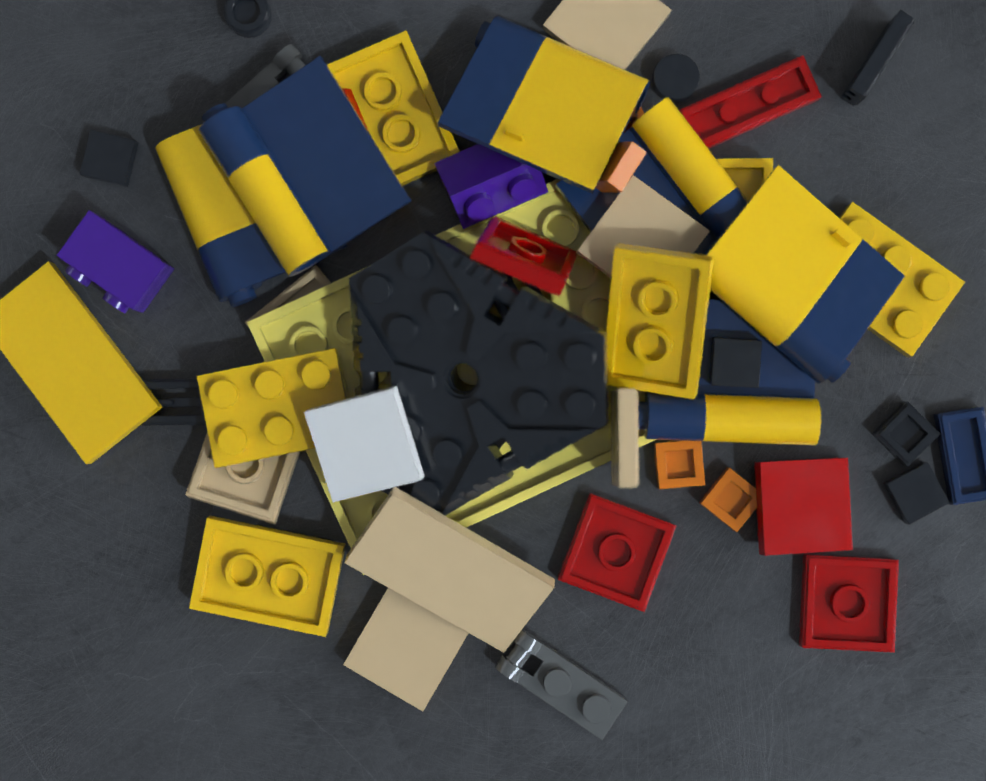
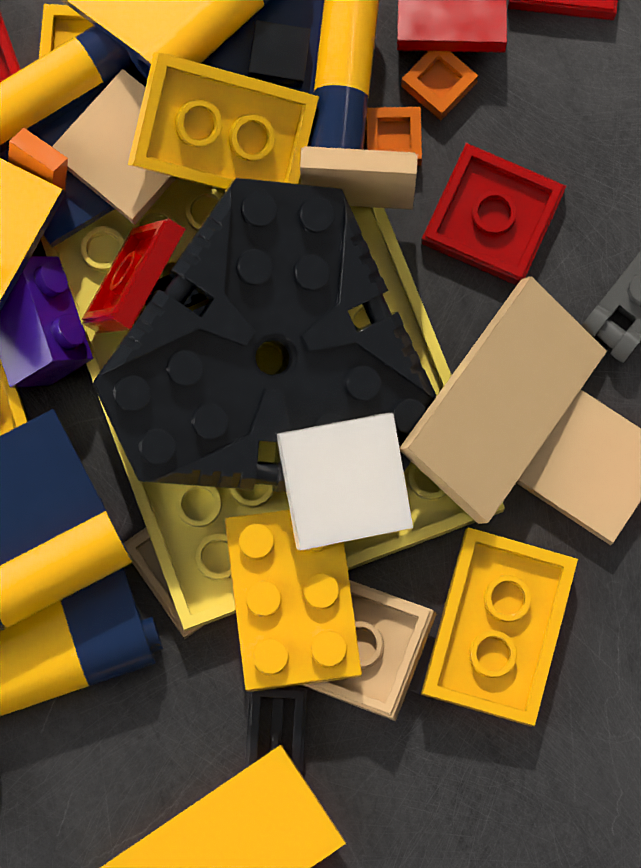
camera: 85 degrees left, 10 degrees down
dark purple brick [56,210,175,314] -> none

